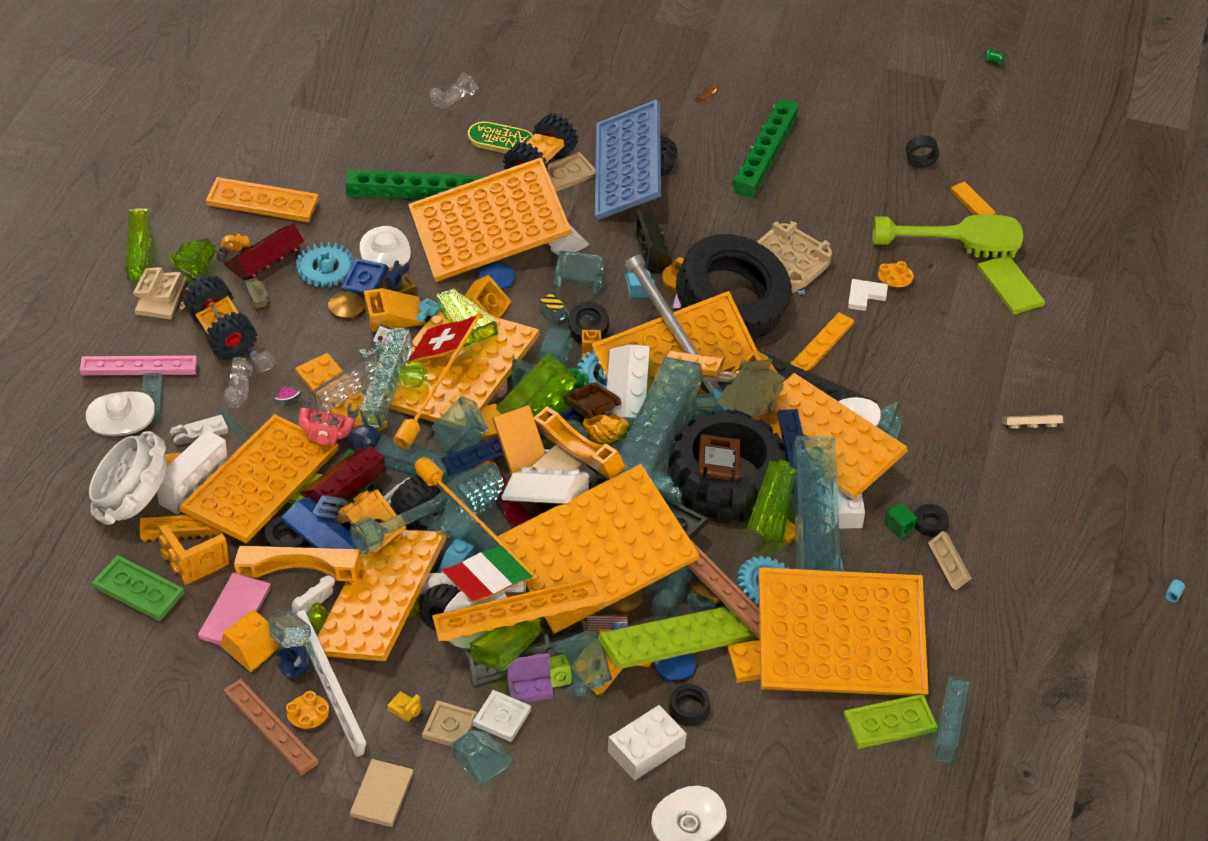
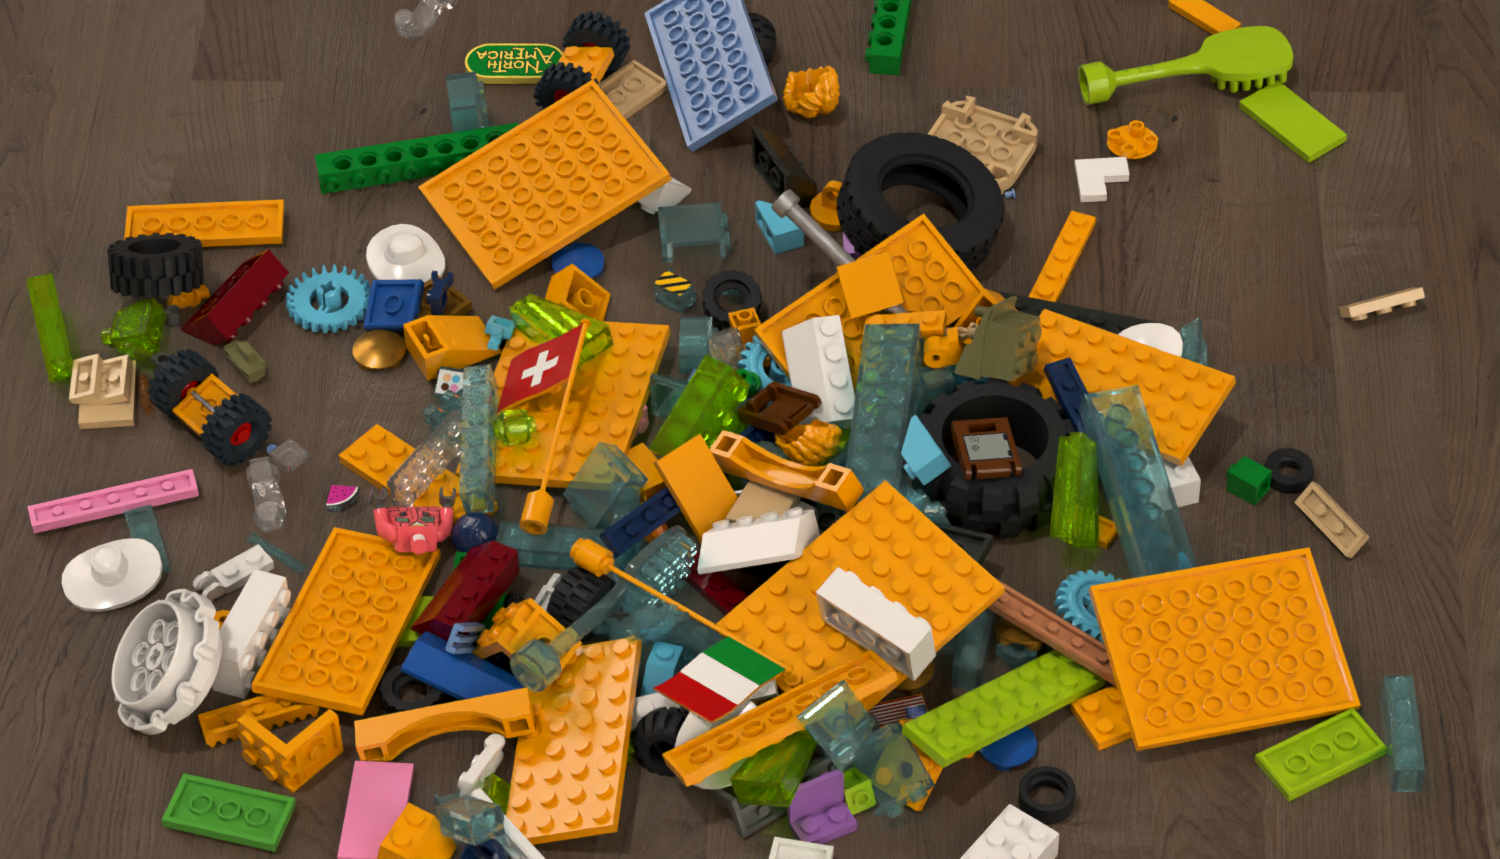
camera: 10 degrees left, 0 degrees up
none -> black tyre [107,233,204,299]
none -> clear light blue brick [445,71,489,133]
none -> clear rock [709,327,744,375]
none -> light orange hair [782,66,840,118]
none -> clear light blue slope [797,679,875,772]
none -> white brick [816,567,936,681]
none -> light orange tile [837,251,905,320]
none -> medium azure slope [901,415,951,485]
none -> light orange leg [923,326,964,368]

